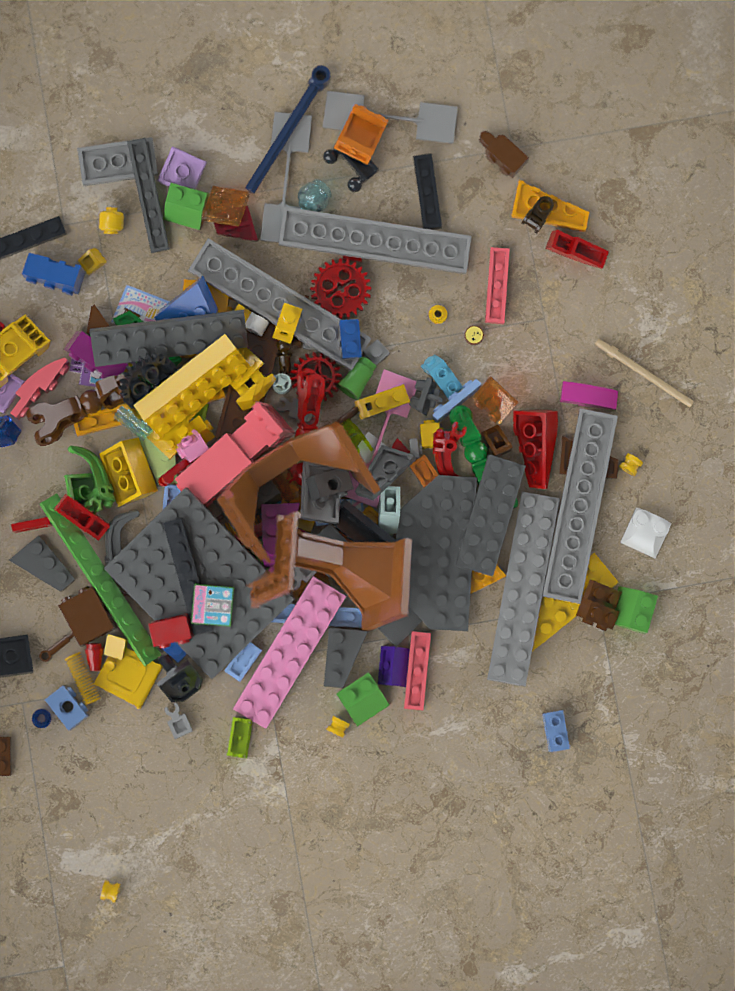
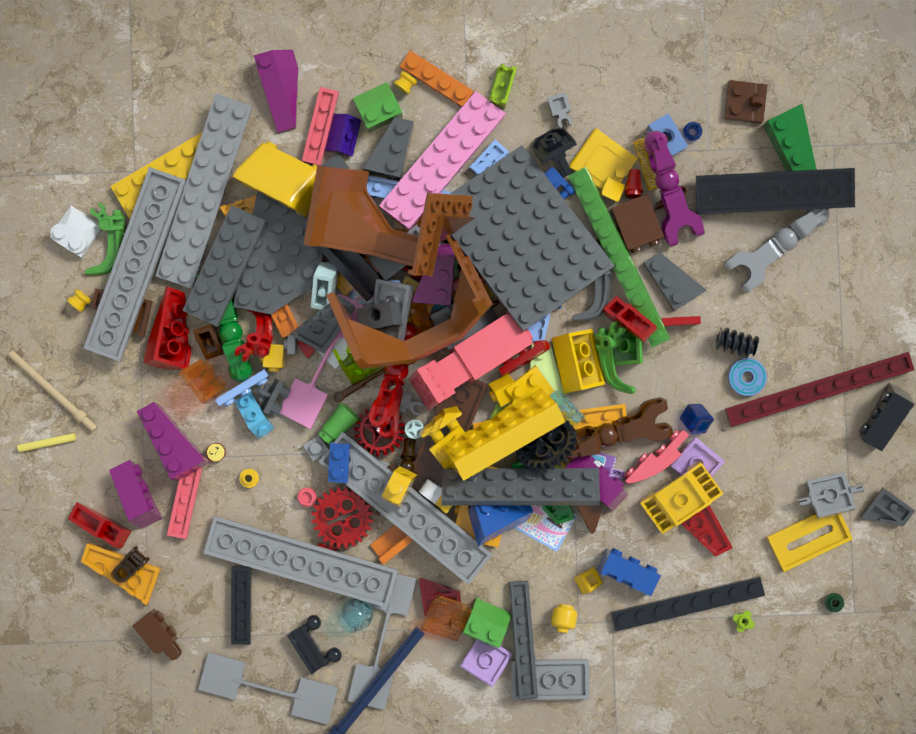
camera: 170 degrees left, 5 degrees up
red brick [148,613,194,649] -> none
black plate [163,517,214,635] -> none
bright pink brick [176,429,208,462] -> none
piece [191,584,234,626] -> none
orange panel [334,104,389,165] -> none
yellow plate [354,384,410,420] -> none
medium blue brick [542,710,570,752] -> none
dark pink slope [560,381,618,410] -> none
reddish brown plate [576,579,622,631] -> none
bright green slope [615,586,658,634] -> none
none -> light yellow bar [17,433,76,452]
none -> bright green piece [85,203,126,275]
none -> magenta wedge [109,460,163,529]
none -> magenta wedge [137,402,211,481]
none -> yellow windscreen [232,141,318,217]
none -> magenta wedge [254,50,299,133]
none -> coral plate [297,488,317,507]
none -> orange panel [371,525,413,565]
none -> orange plate [400,50,474,107]
none -> magenta piece [644,130,705,247]

